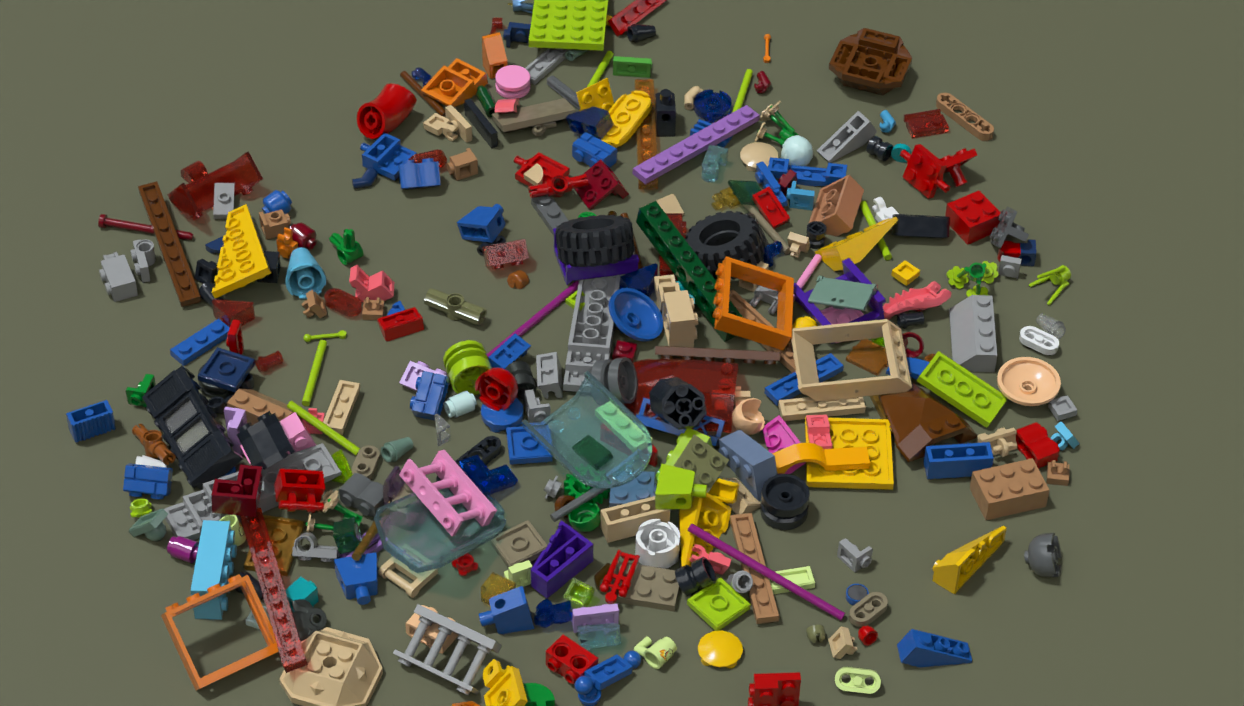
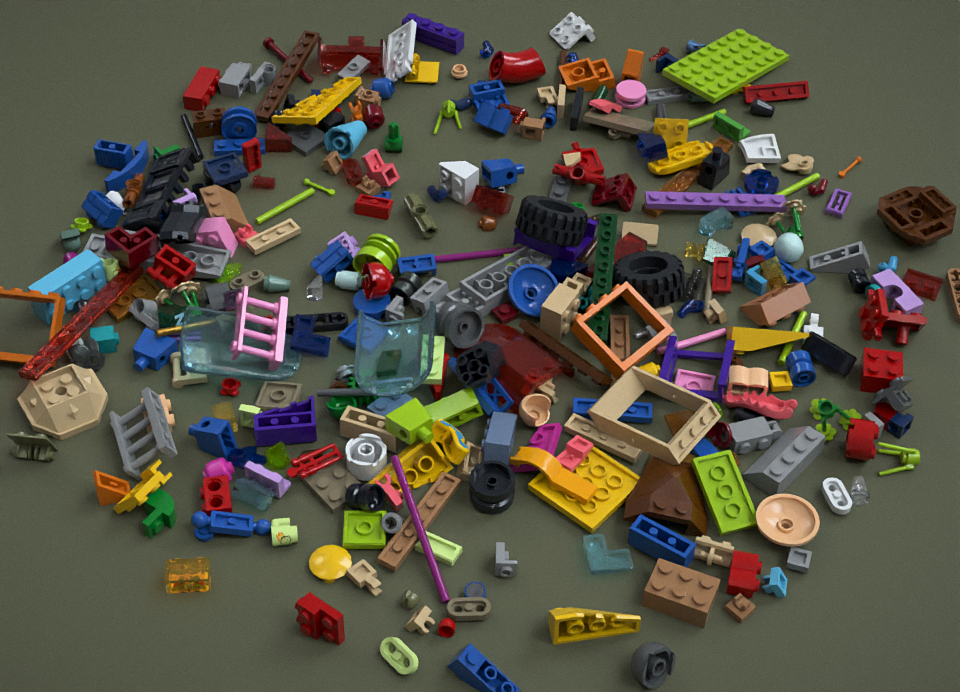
camera: 40 degrees right, 0 degrees up
lime bar [287,400,360,456] -> none
blue brick [572,132,617,168] -> none
olive hinge [674,434,729,493] -> none
black wheel [806,221,827,249] -> none
sand green door [808,275,878,311] -> none
none -> blue slope [104,140,149,193]
none -> black bar [180,114,204,160]
none -> red brick [183,66,222,111]
none -> reddish brown brick [191,107,226,139]
none -> dark pink head [203,457,235,483]
none -> blue wheel [221,106,257,140]
none -> dark grey plate [282,124,326,157]
none -> tan plate [346,559,382,597]
none -> white hinge [384,19,417,83]
none -> dark purple brick [402,13,464,55]
none -> yellow hinge [405,53,439,84]
none -> clear blue arm [427,185,448,202]
none -> lime plant [433,100,462,134]
none -> white slope [438,161,479,205]
none -> light nougat plate [451,64,468,79]
none -> clear blue arm [480,40,494,58]
none -> blue cone [540,106,557,128]
none -> white bracket [549,12,596,50]
none -> clear light blue plate [583,534,633,575]
none -> light grey brick [724,416,783,455]
none -> light nougat brick [727,365,768,395]
none -> white plate [738,134,781,163]
none -> clear yellow brick [760,256,788,289]
none -> tan plate [781,154,814,174]
none -> blue wheel [785,350,816,387]
none -> medium lavender tile [825,188,852,219]
none -> red brick [844,417,879,461]
none -> lavender arch [870,269,924,315]

